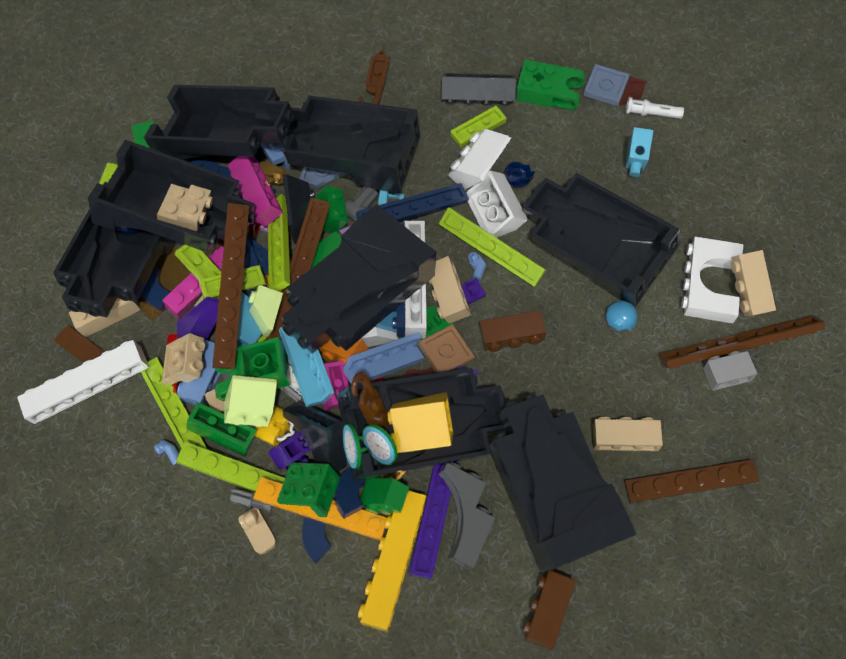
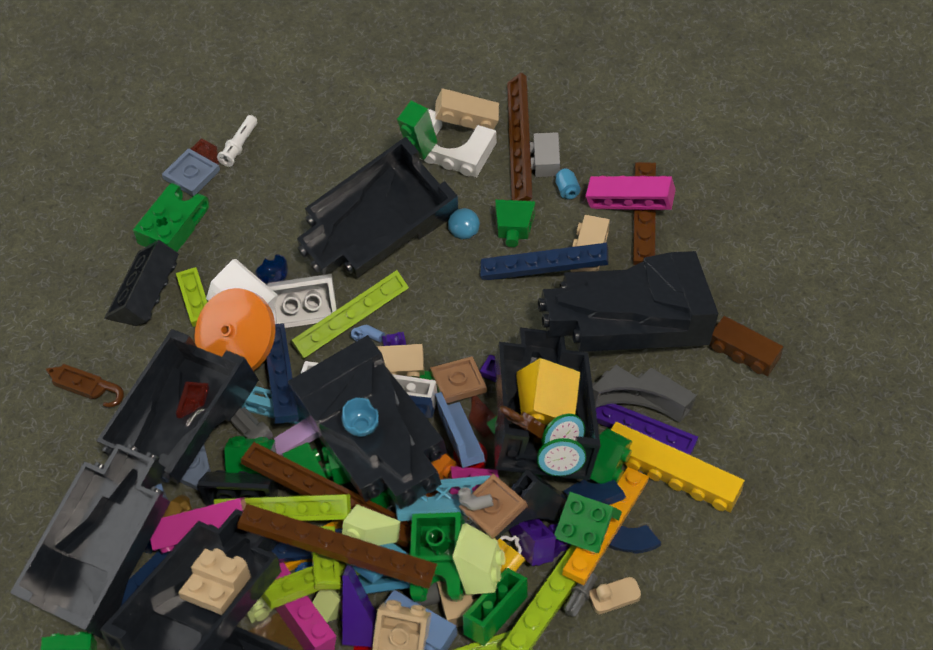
camera: 75 degrees left, 10 degrees down
reddish brown brick [479,310,546,352] -> none
medium azure torso [625,127,653,177] -> none
none -> clear red tile [176,382,209,418]
none -> orange dish [195,288,275,371]
none -> dark azure hair [342,398,379,437]
none -> green brick [397,100,438,160]
none -> light grey arm [458,487,494,511]
none -> medium nougat tile [459,474,528,539]
none -> dark blue plate [480,242,608,280]
none -> green torso [495,199,535,247]
none -> dark azure brick [555,169,581,199]
none -> dark pink brick [586,176,676,210]

